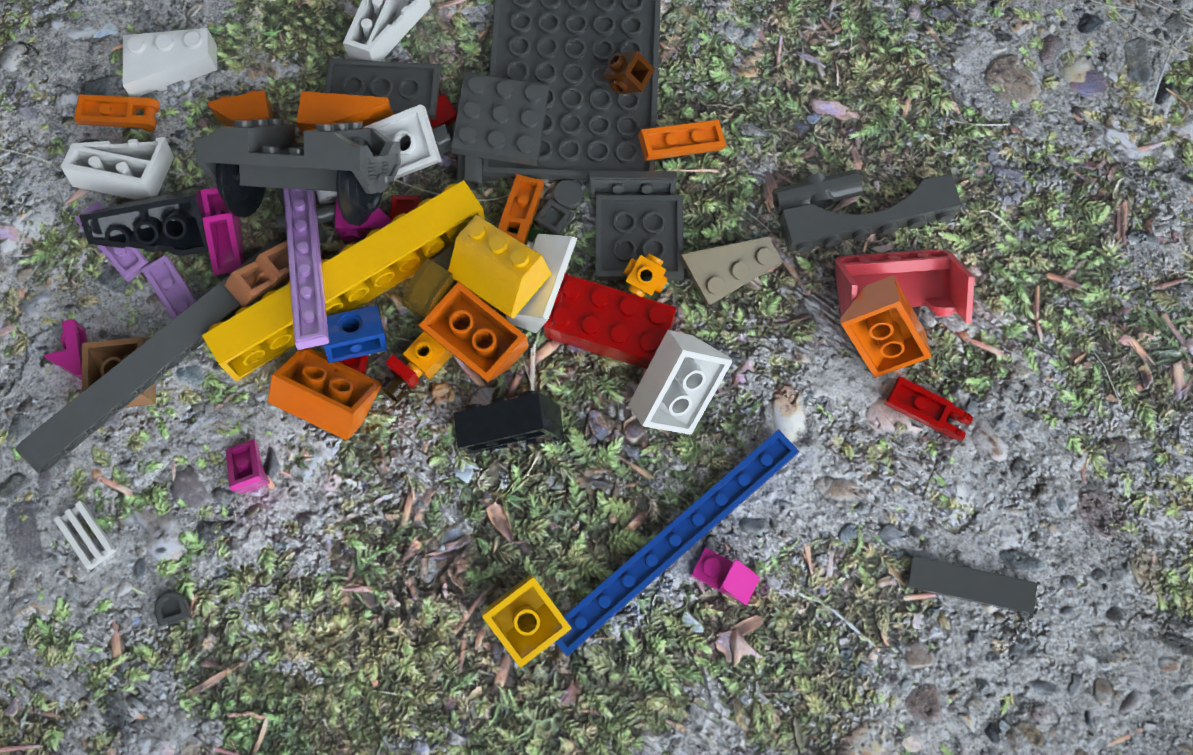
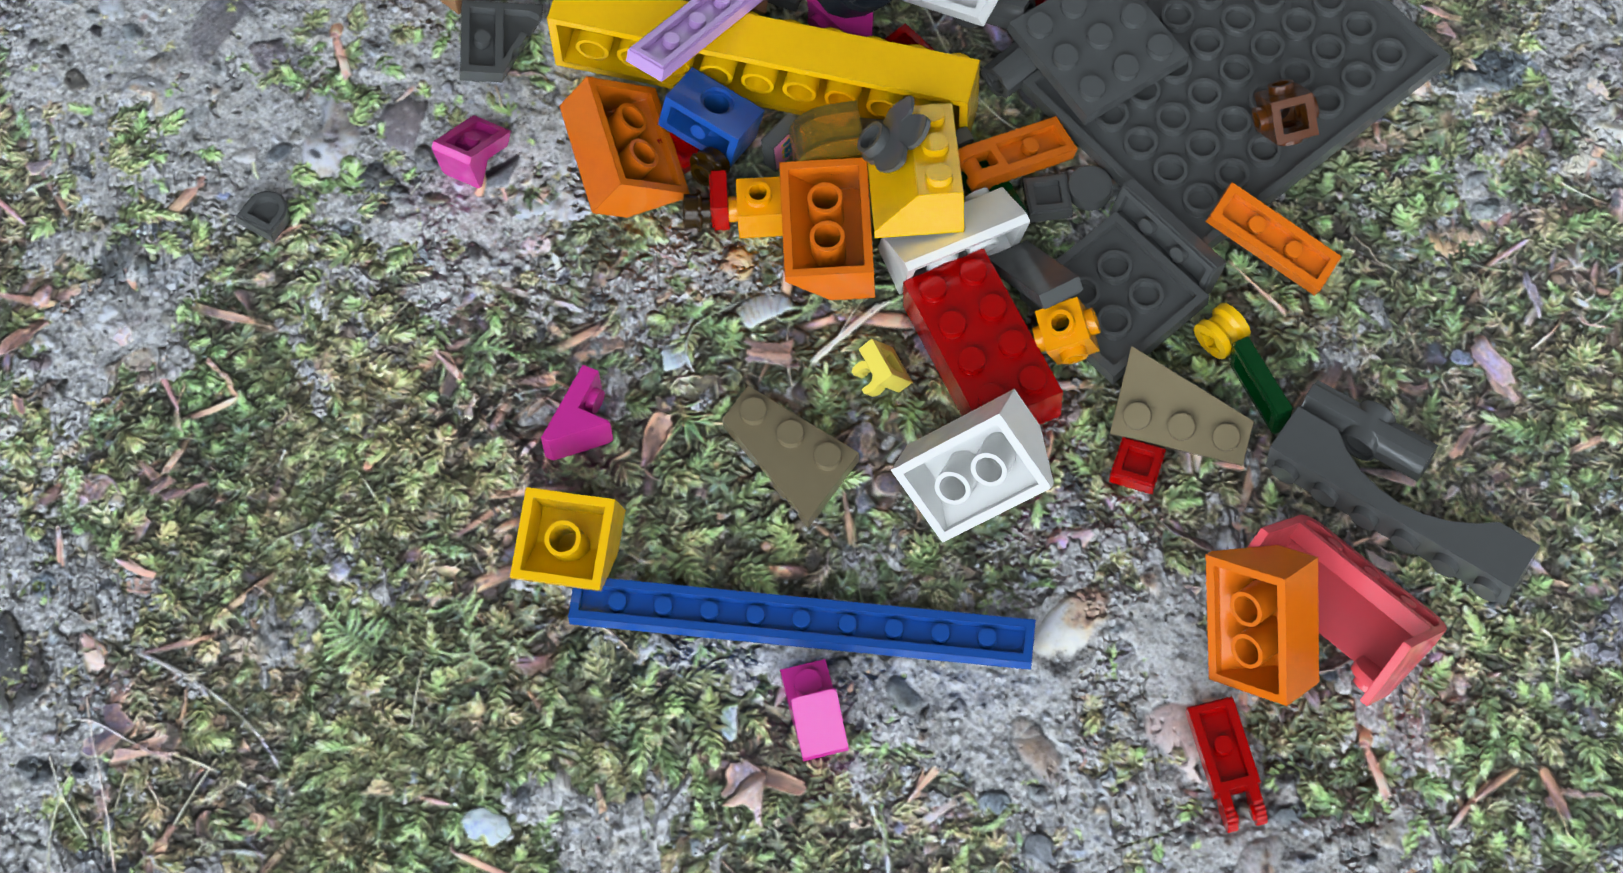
camera: 50 degrees right, 10 degrees down
white tile [53,501,117,570] -> none
black wedge [453,390,565,453] -> none
none -> dark grey wing [460,0,543,83]
none -> dark pink slope [541,365,613,461]
none -> dark brown plate [689,146,730,186]
none -> dark tan wing [722,386,859,528]
none -> dark grey tile [761,112,804,172]
none -> light yellow tile [851,339,913,397]
none -> dark grey plate [857,95,931,173]
none -> dark grey tile [989,240,1083,309]
none -> red tile [1109,437,1166,495]
none -> yellow wheel [1193,303,1251,360]
none -> dark green tile [1230,336,1293,435]

